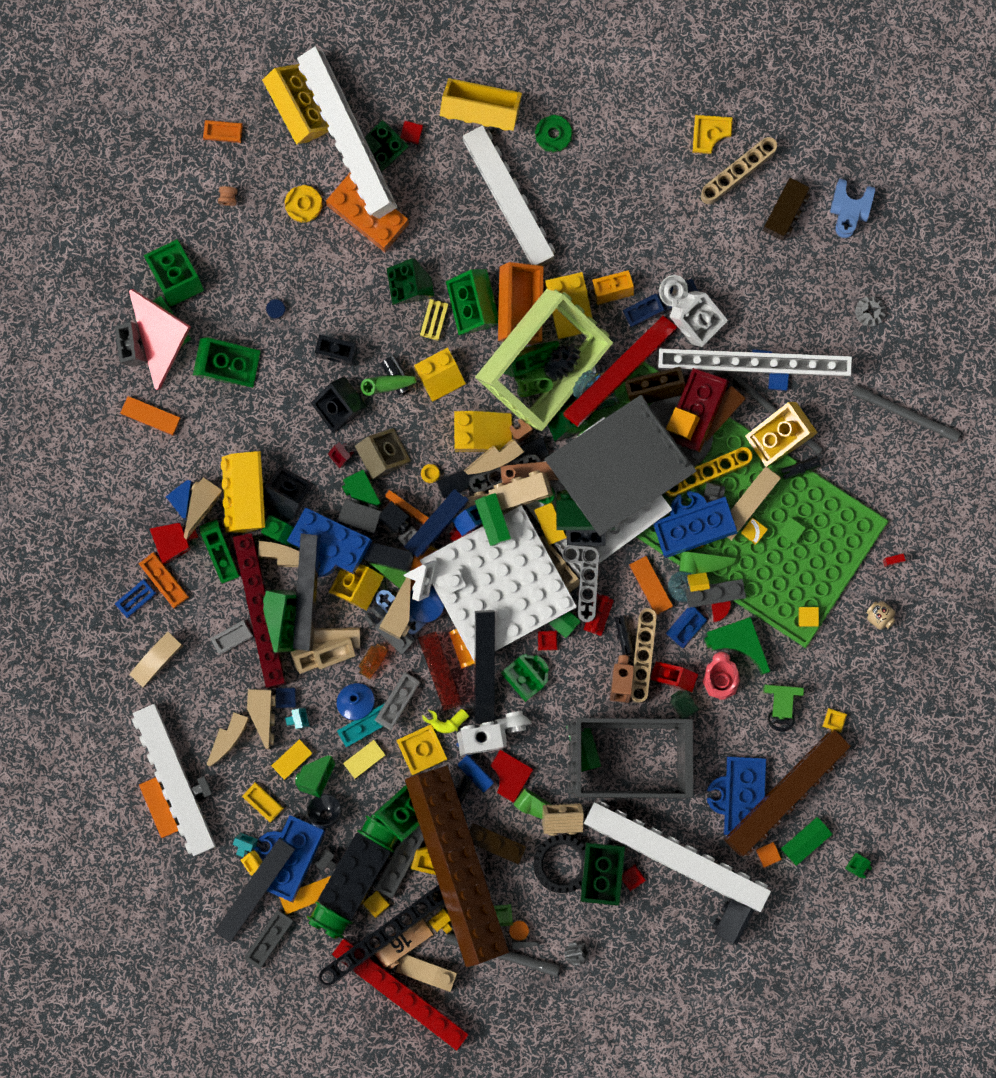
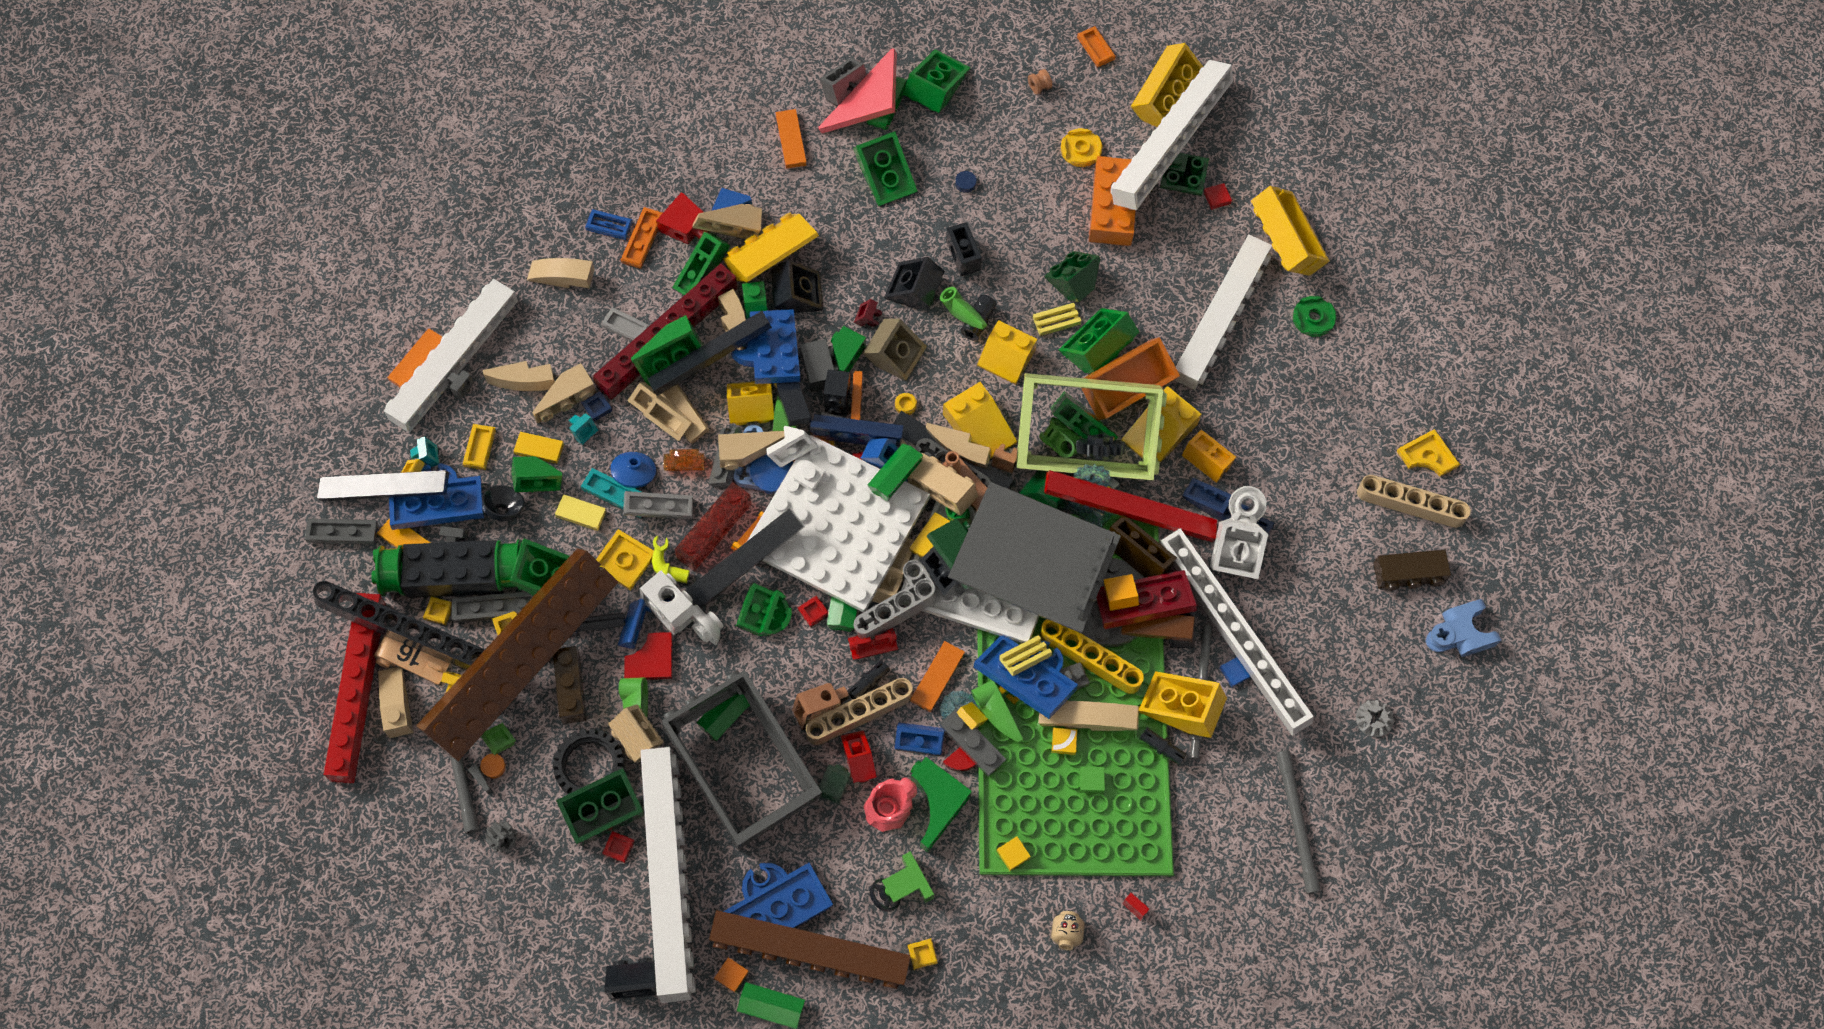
camera: 55 degrees right, 15 degrees down
none -> light yellow tile [999,635,1052,676]

